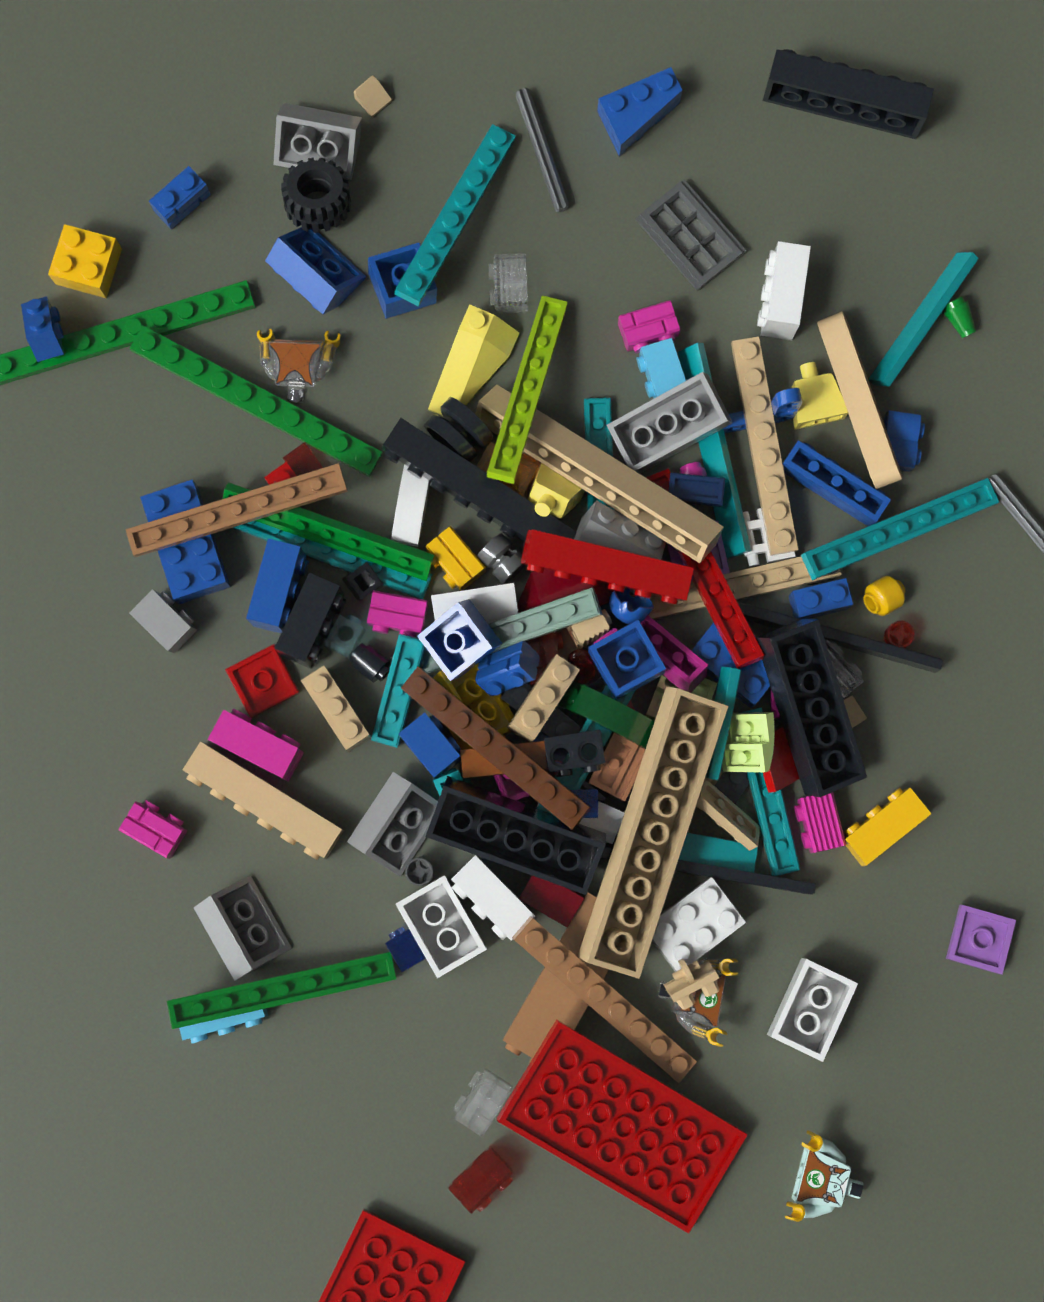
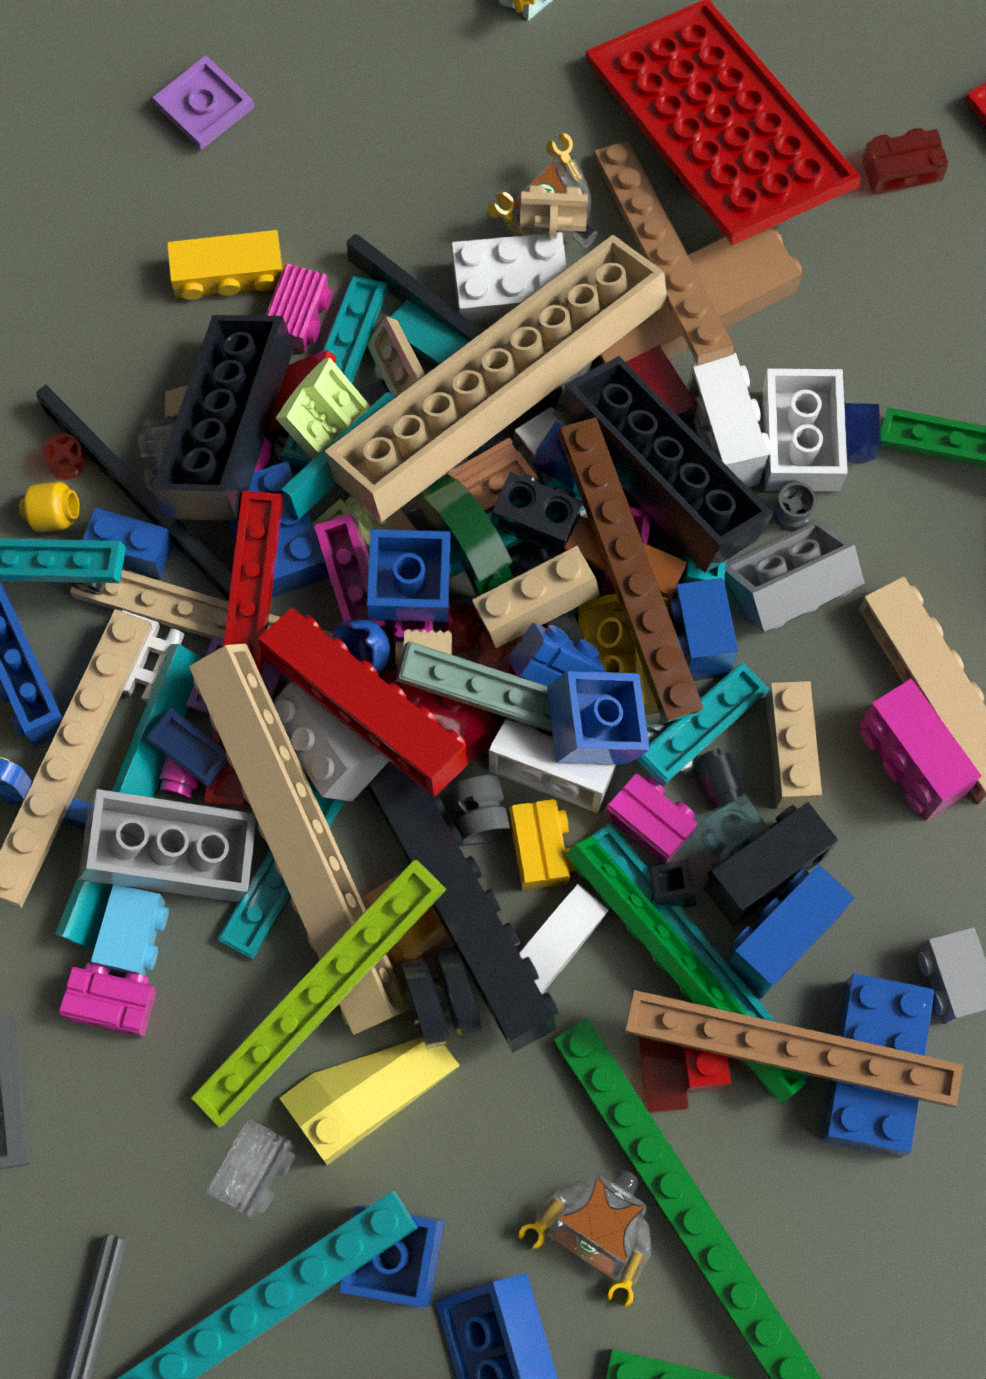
camera: 150 degrees left, 10 degrees down
red tile [225,644,300,718] -> none
clear brick [453,1068,513,1137] -> none
light yellow torso [528,463,585,518] -> none
white brick [767,958,858,1062] -> none

